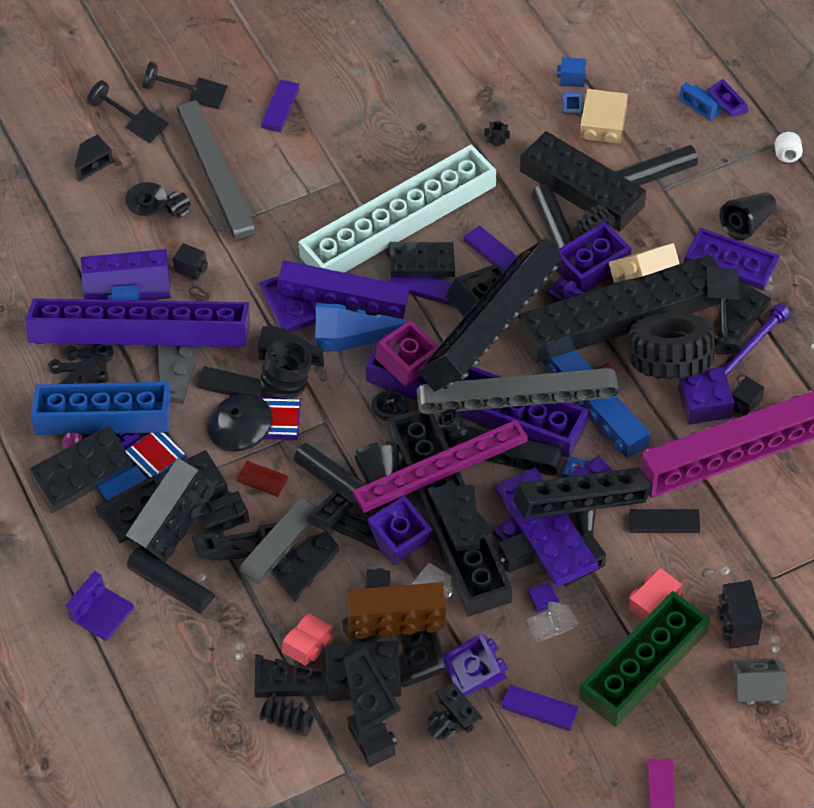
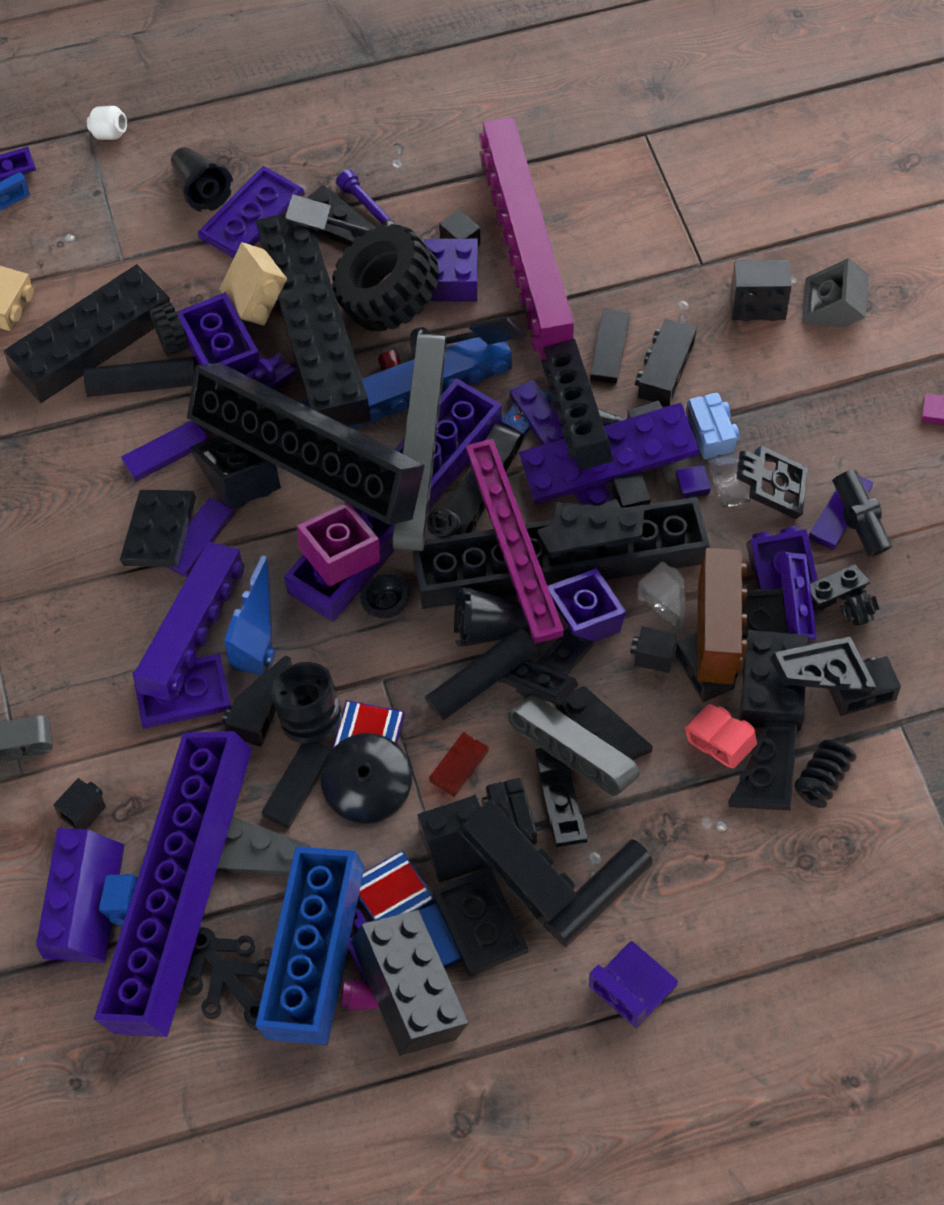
camera: 80 degrees left, 5 degrees up
light aqua brick [298,145,496,273] -> none
dark green brick [579,591,710,727] -> none
black brick [615,145,698,186] -> none
coral brick [629,568,682,620] -> none
none -> black piece [410,317,525,358]
none -> black brick [635,318,697,406]
none -> light blue brick [686,393,740,460]
none -> black piece [736,445,808,519]
none -> dark purple tile [778,552,817,642]
none -> black piece [832,469,893,557]

